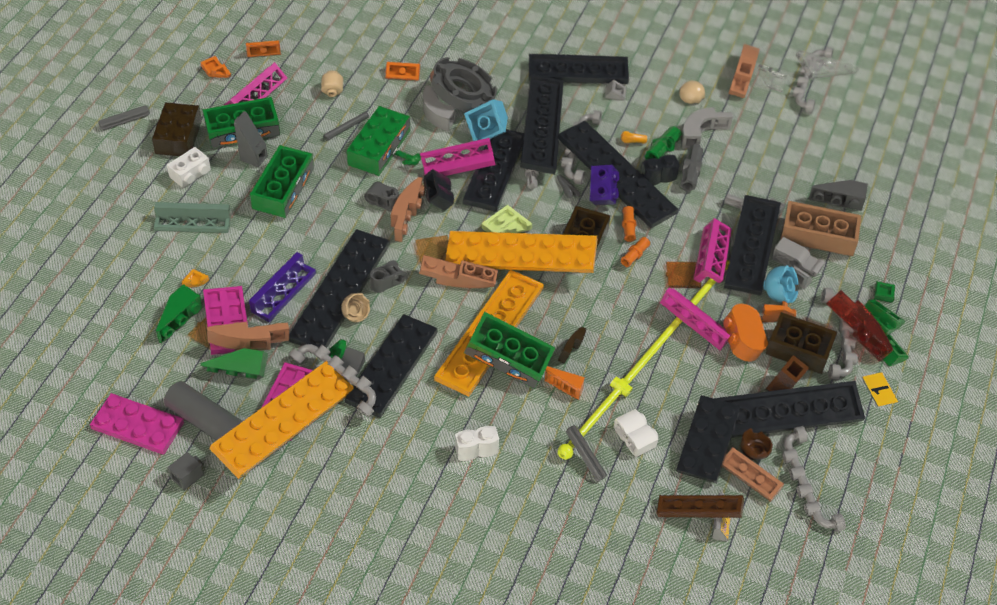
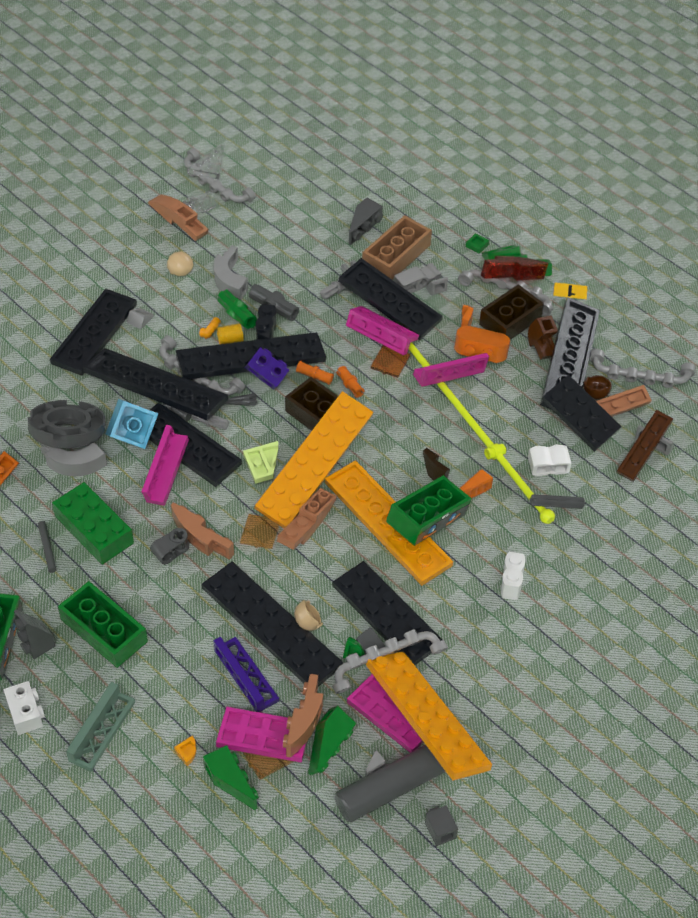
camera: 65 degrees left, 0 degrees up
dark pink plate [90,393,184,455] -> none
dark grey piece [370,260,407,293] -> none
green piece [395,150,421,166] -> none
black brick [423,169,454,211] -> none
medium azure cylinder [763,265,798,303] -> none
none -> yellow piece [217,323,244,344]
none -> light grey slope [365,750,386,776]

